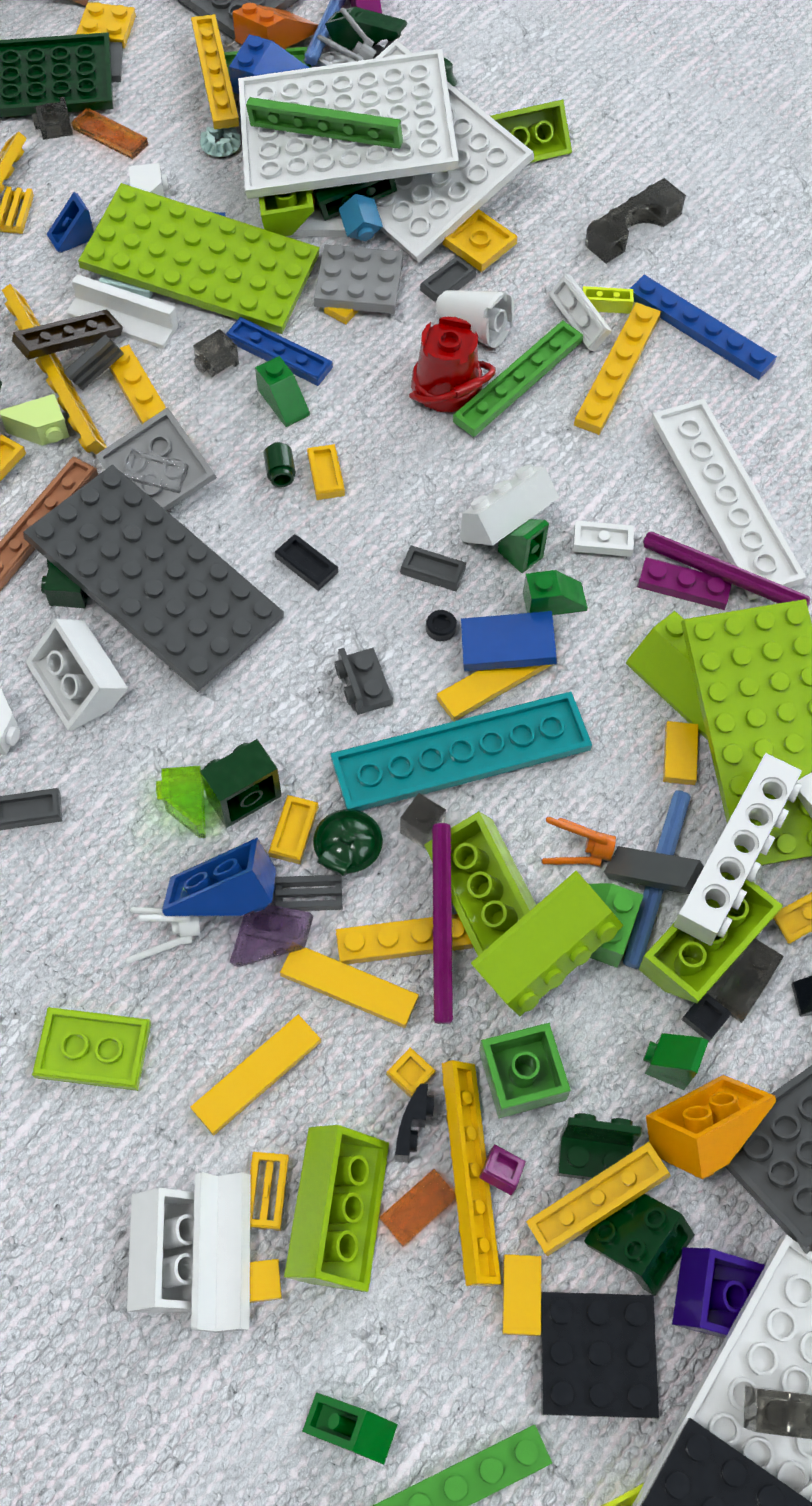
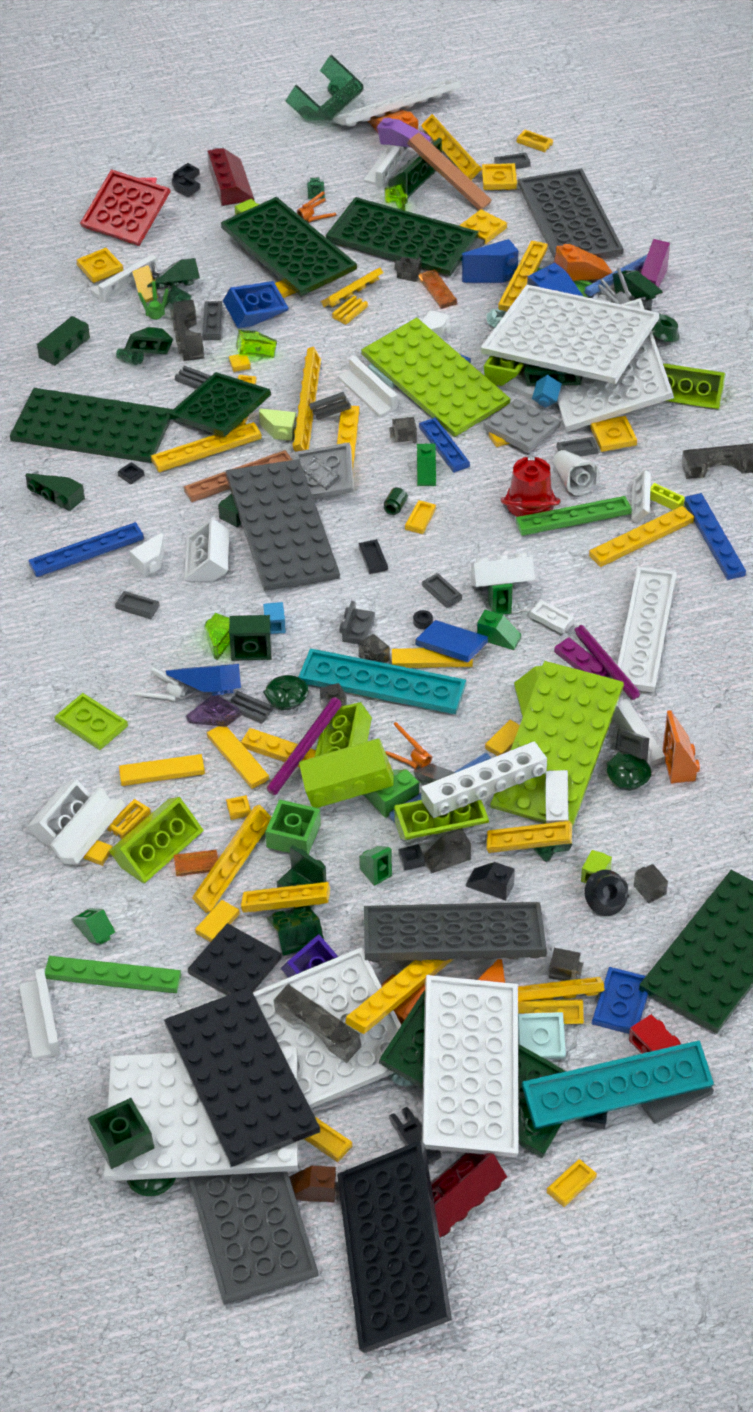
camera: 35 degrees right, 15 degrees down
dark brown plate [12,309,123,360] -> none
blue slope [47,192,94,253] -> none
bright green plate [246,97,403,149] -> none
yellow tile [268,795,319,864] -> none
black slope [395,1083,434,1163] -> none
magenta tile [479,1144,526,1195] -> none
light orange slope [646,1075,776,1179] -> none
none -> dark azure brick [263,602,286,634]
none -> clear smoke brick [358,634,390,663]
none -> blue slope [462,239,519,283]

